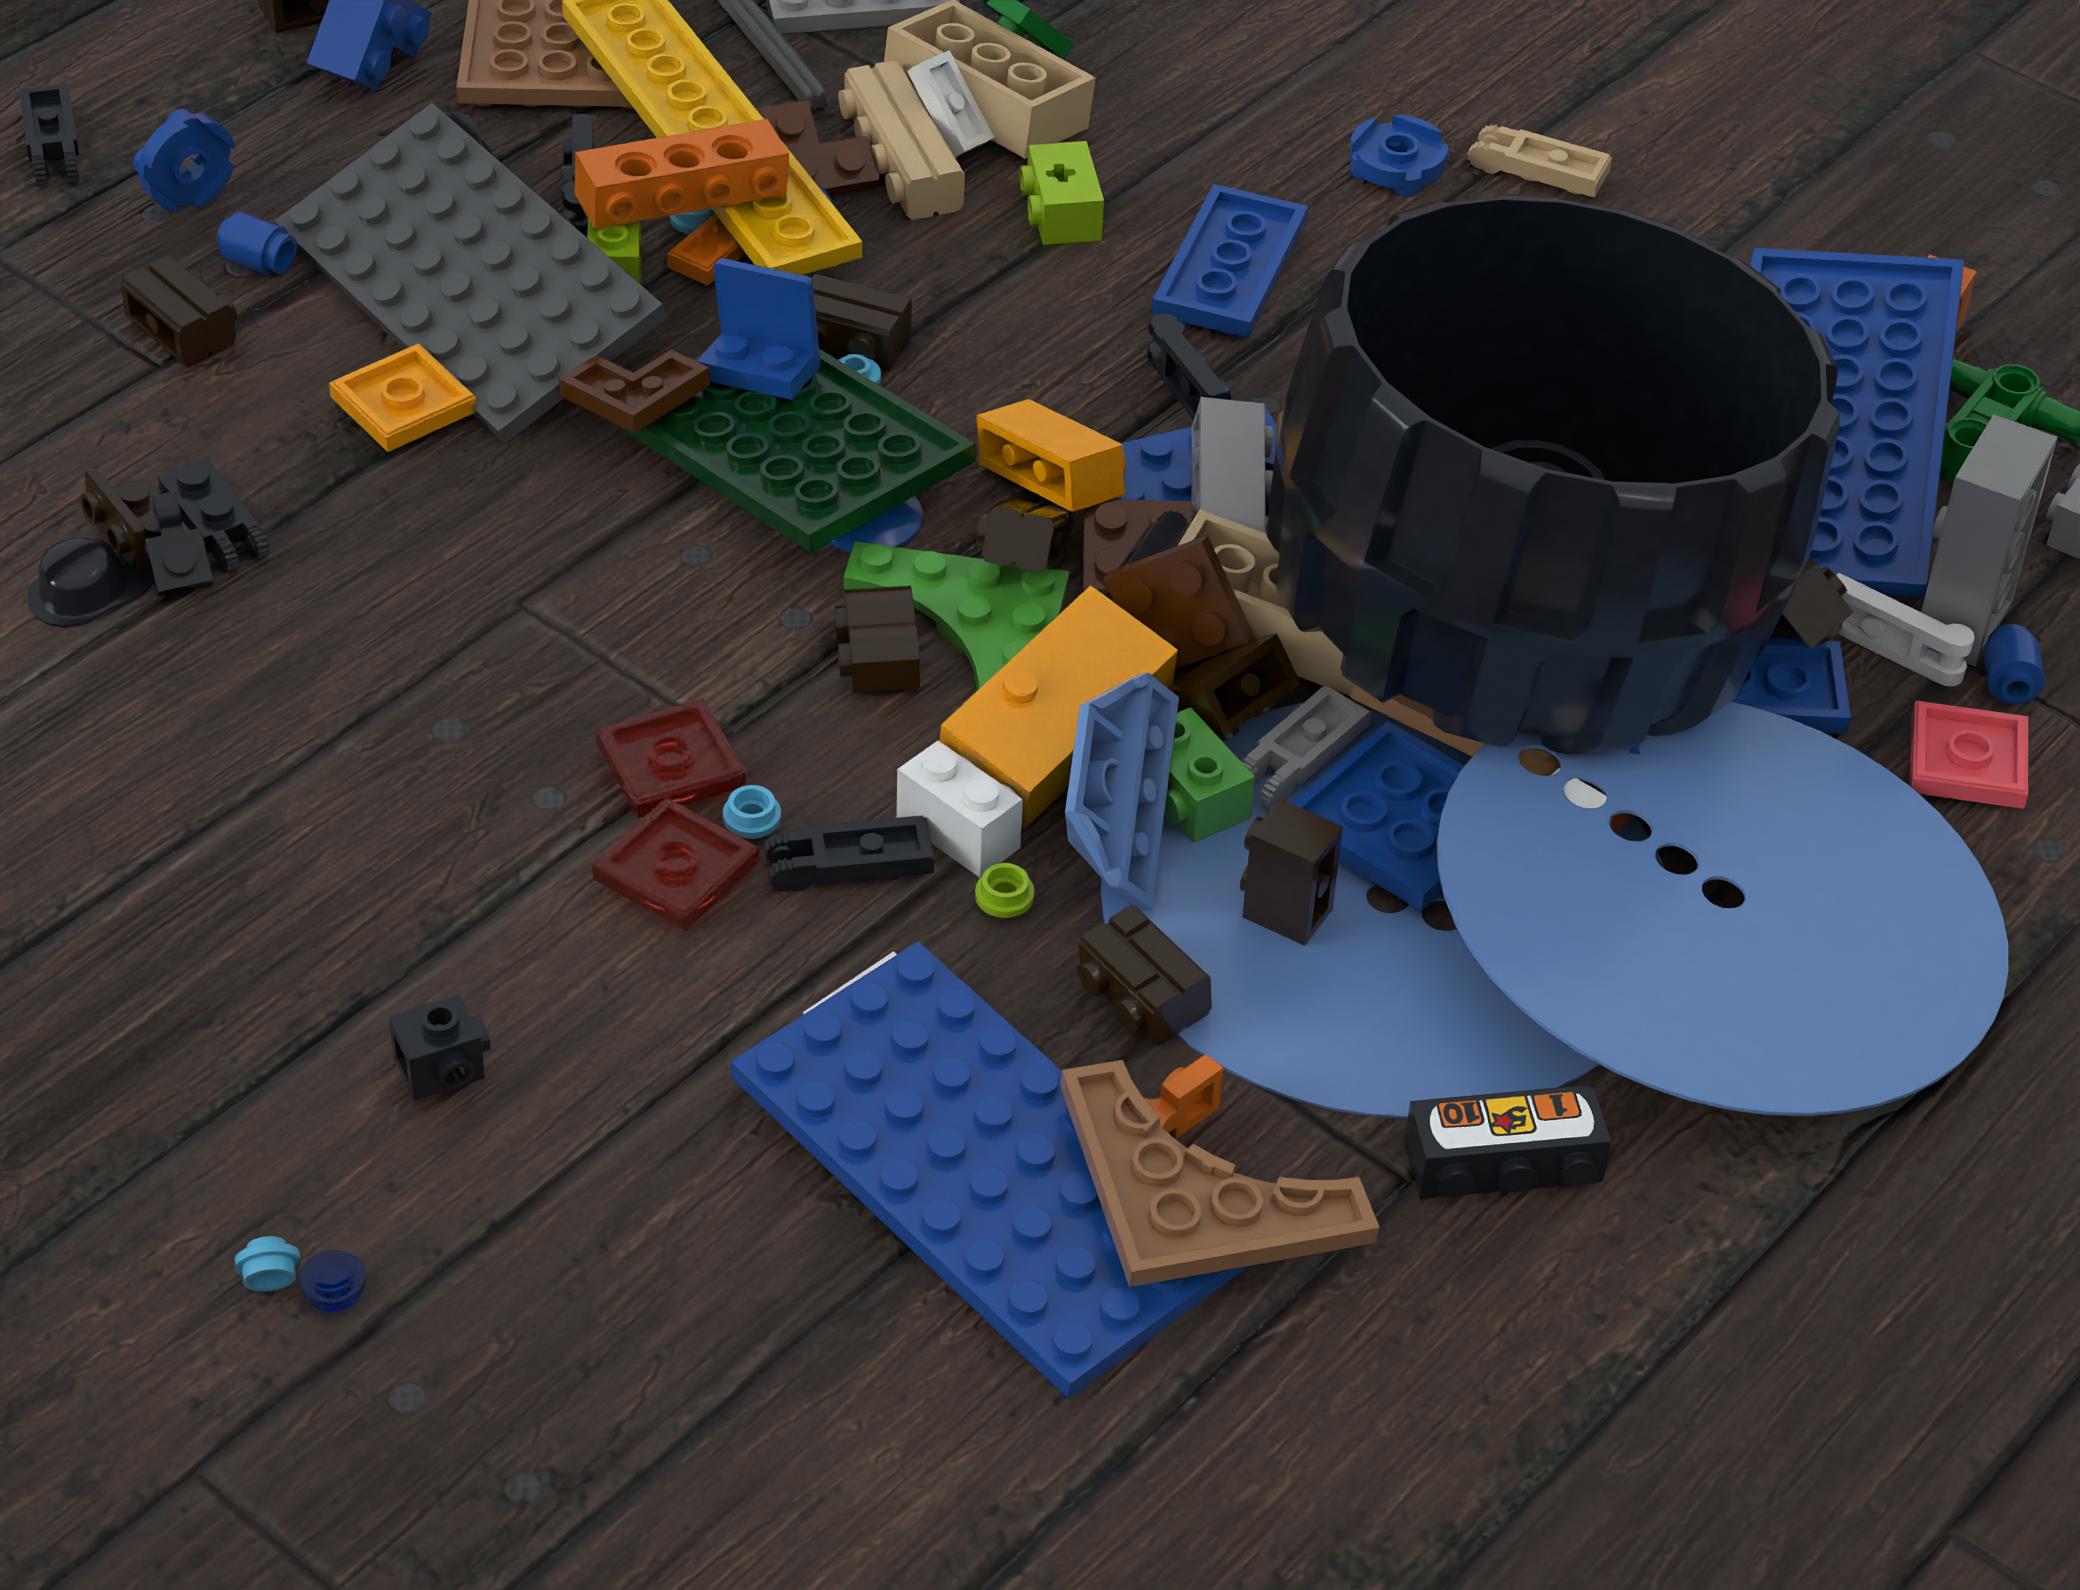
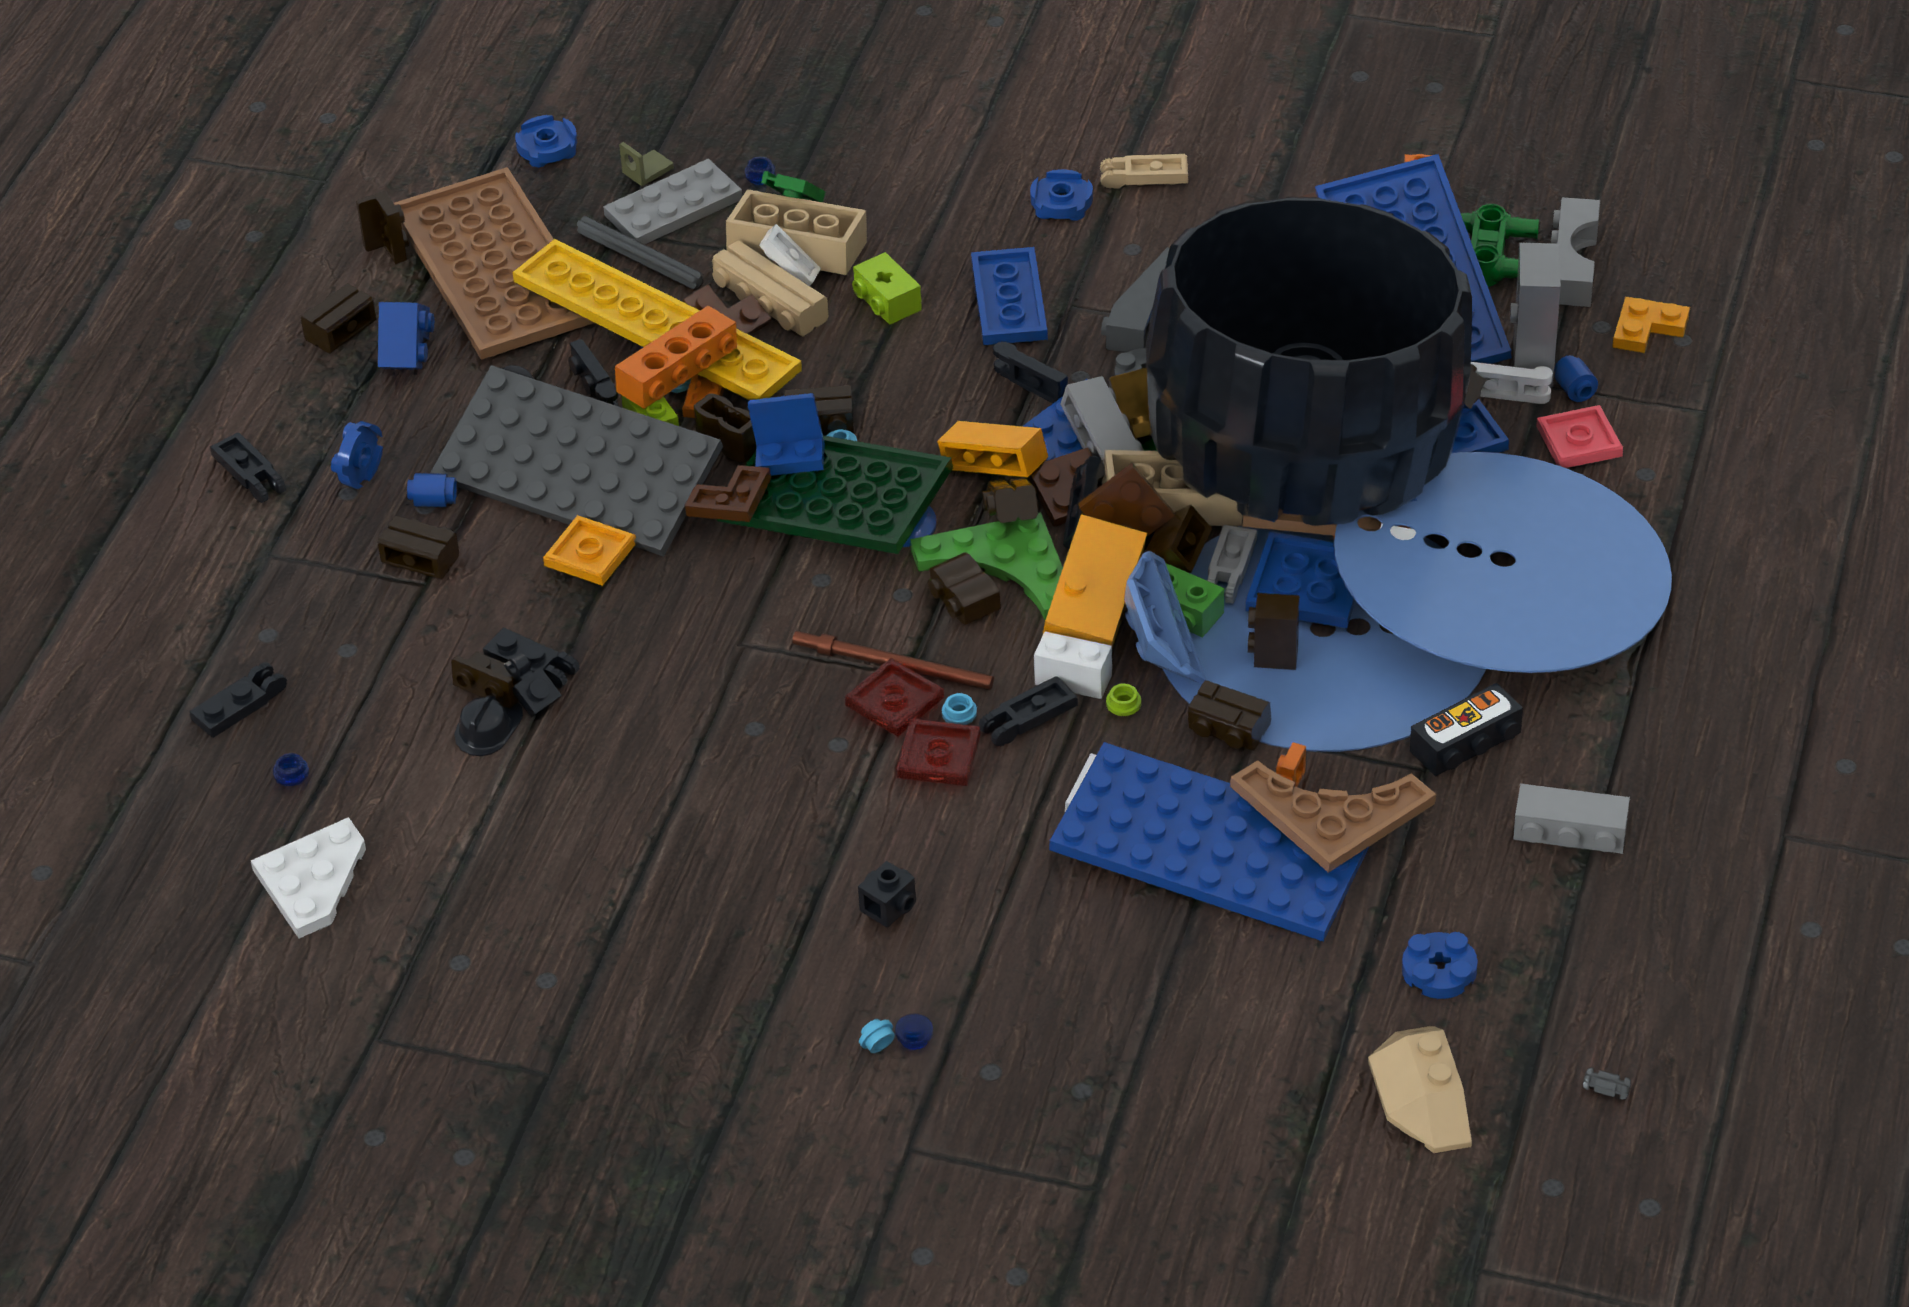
camera: 20 degrees left, 0 degrees up
none -> dark brown brick [694,393,757,463]
none -> copper bar [792,631,994,690]
none -> blue plate [1402,932,1478,999]
none -> light grey brick [1513,783,1630,854]

